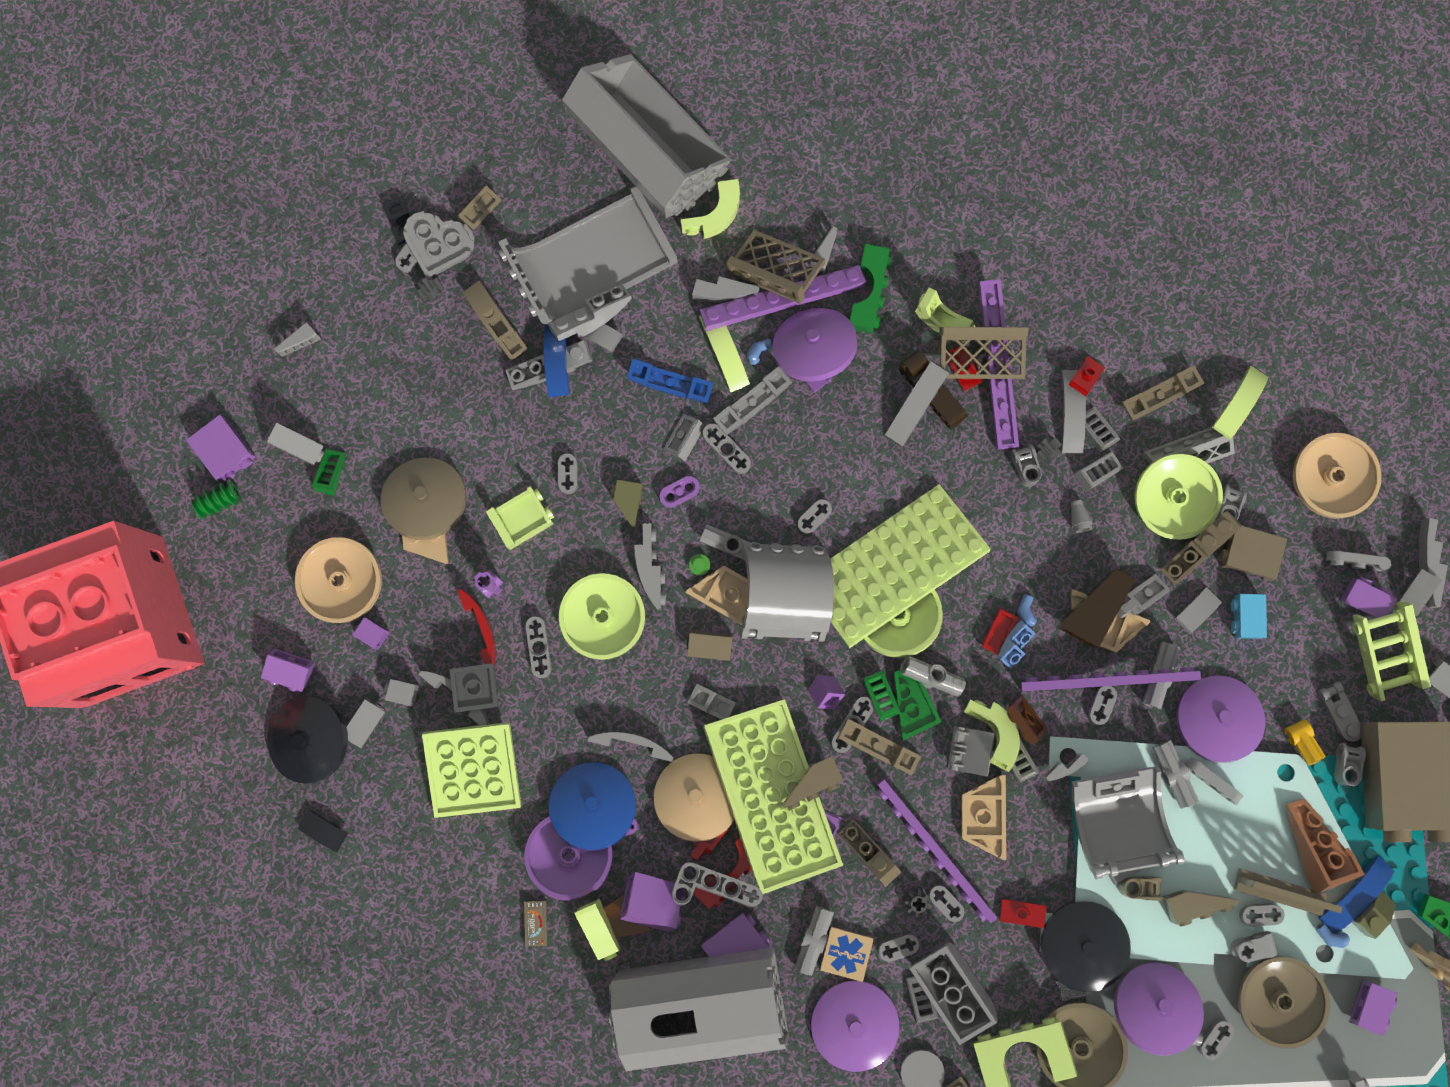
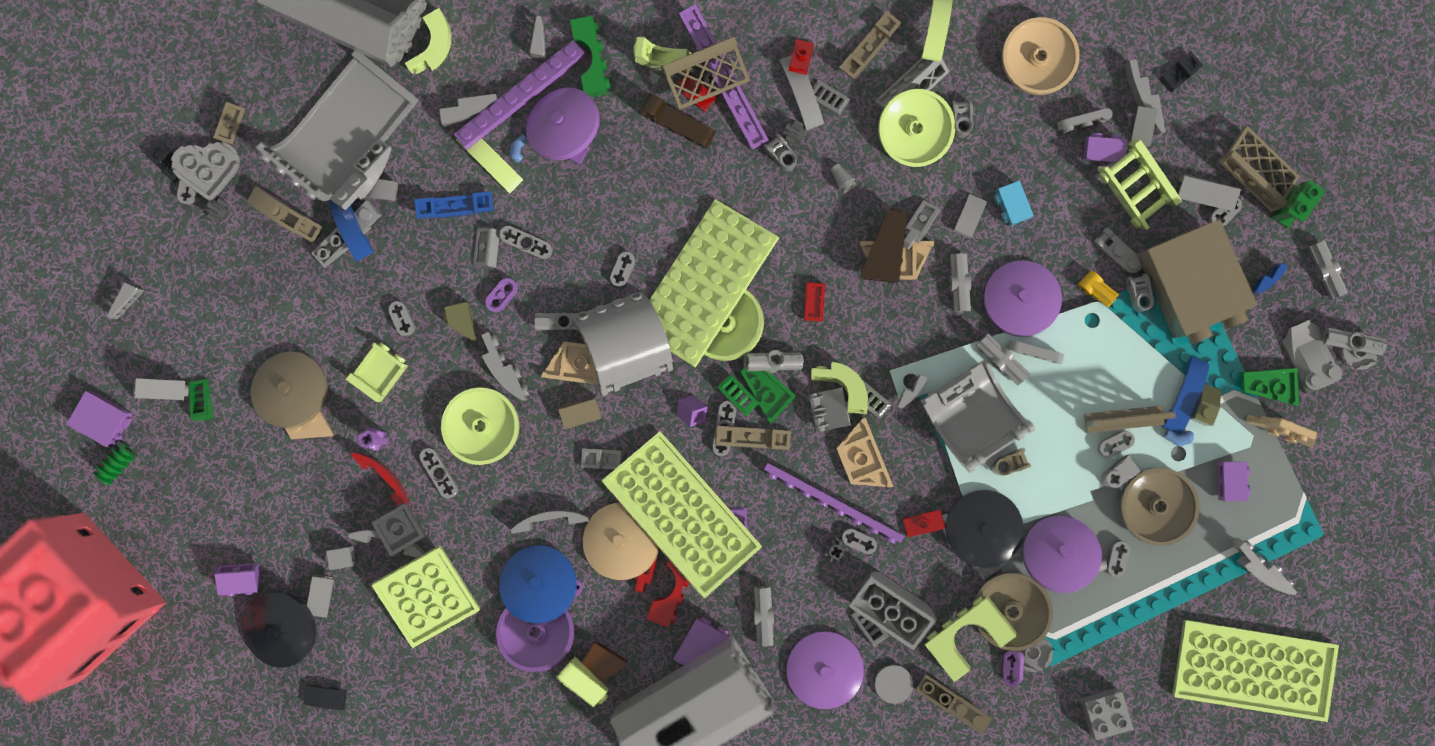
camera: 25 degrees left, 5 degrees up
tan dish [295,537,382,623] -> none
medium lavender panel [353,618,390,650] -> none
dark tan tile [524,900,548,946] -> none
medium lavender brick [620,872,685,932] -> none
light grey beam [672,862,763,907] -> none
bright green plate [689,554,710,575] -> none
light grey slope [713,366,792,435] -> none
dark tan fence [727,230,826,304] -> none
dark tan slope [780,756,843,811] -> none
tan tile [820,926,874,982] -> none
dark tan slope [838,819,901,887] -> none
light grey beam [878,933,919,962] -> none
light grey slope [885,362,949,446] -> none
medium blue slope [998,620,1036,669] -> none
reddish brown plate [1006,694,1047,745] -> none
medium blue arm [1017,594,1037,627] -> none
medium lavender plate [1021,667,1201,691] -> none
light grey slope [1074,451,1124,492] -> none
light grey beam [1088,686,1117,725] -> none
dark tan slope [1160,510,1242,585] -> none
dark tan slope [1162,890,1239,927] -> none
dark tan panel [1219,526,1287,581] -> none
nougat wedge [1285,798,1365,894] -> none

